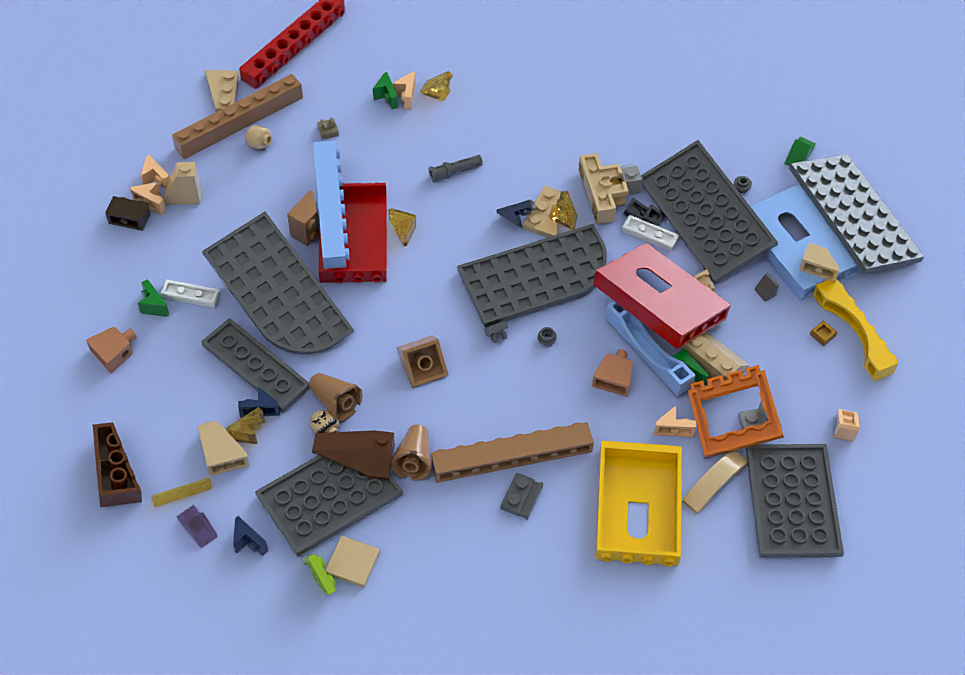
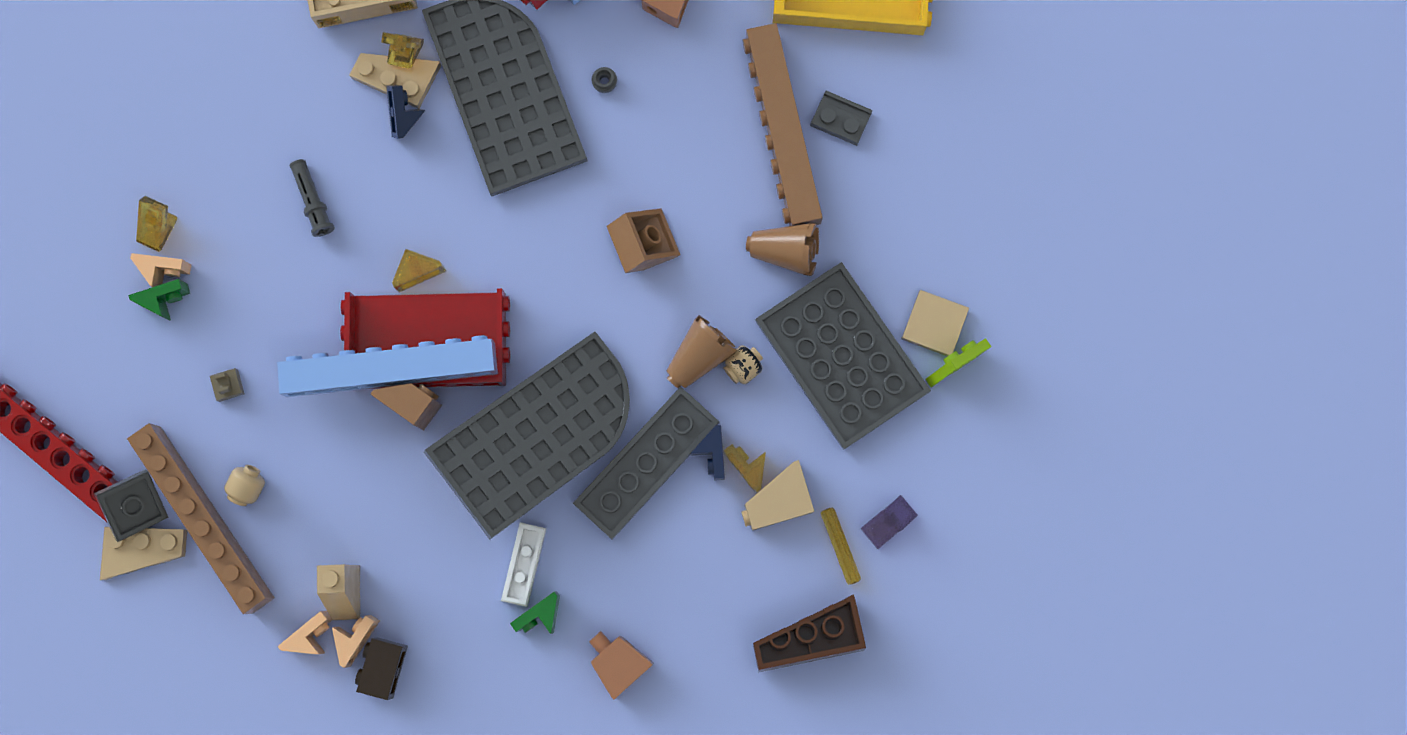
camera: 85 degrees left, 25 degrees up
dark blue slope [233,516,269,556] -> none
reddish brown wedge [312,430,395,480] -> none
dark grey tile [484,320,508,343] -> none
none -> dark grey tile [94,469,169,542]

